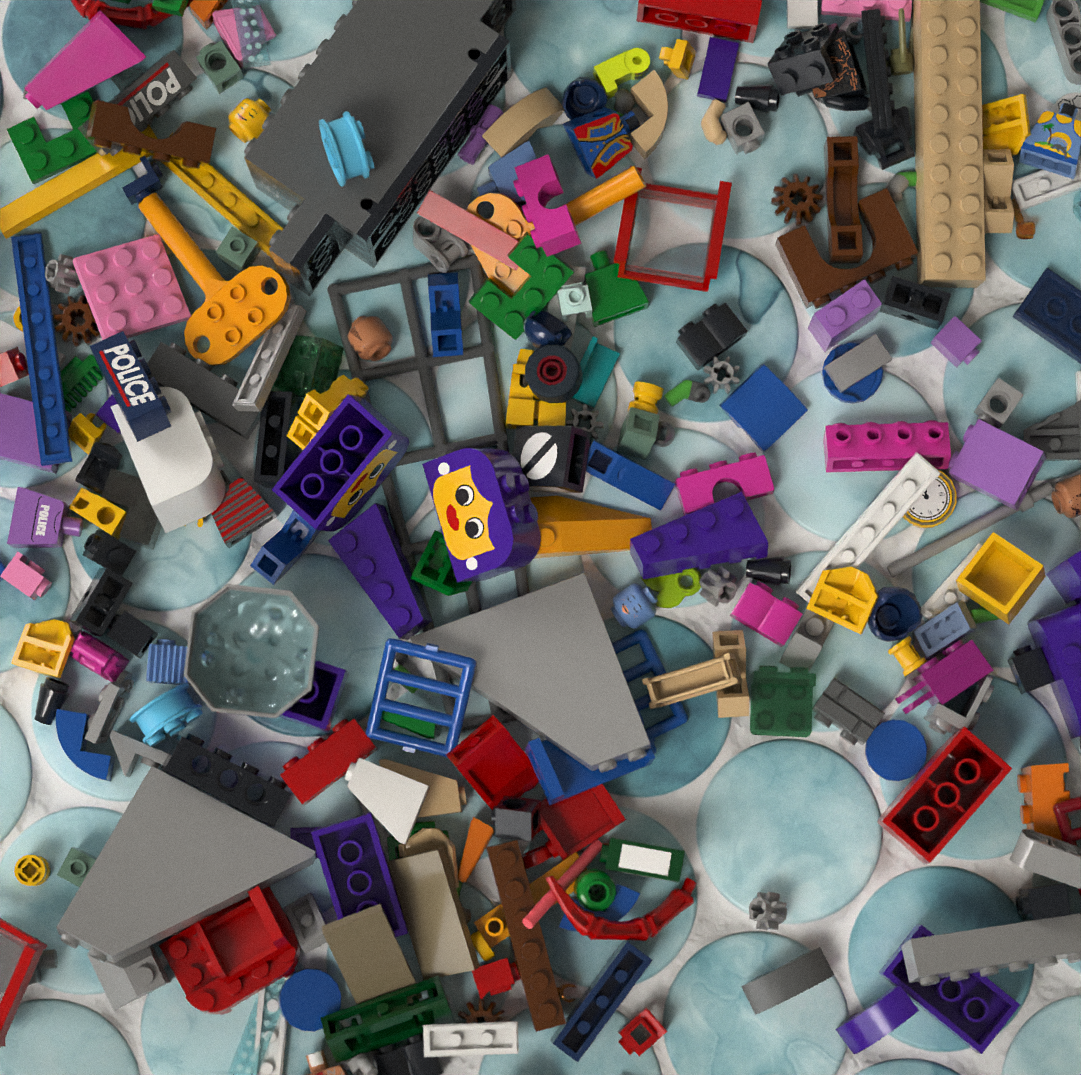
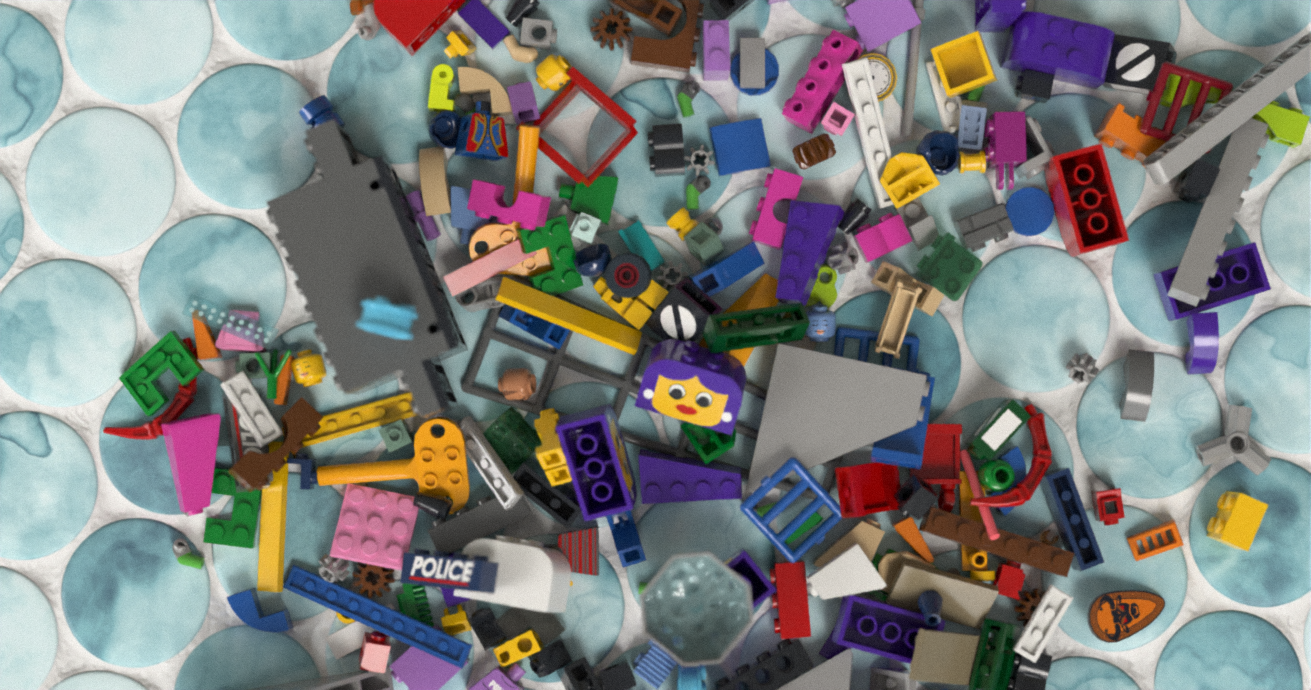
camera: 65 degrees left, 5 degrees up
none -> white tile [220,371,283,448]
none -> green plant [255,349,292,399]
none -> orange tile [274,355,294,405]
none -> black cone [413,491,452,520]
none -> yellow tile [495,277,642,355]
none -> medium lavender brick [507,81,540,125]
none -> yellow head [536,54,572,91]
none -> arm [677,81,700,118]
none -> dark green brick [703,302,810,353]
none -> reddish brown gear [792,133,836,170]
none -> bright pink brick [820,102,855,136]
none -> dark blue cone [918,590,943,626]

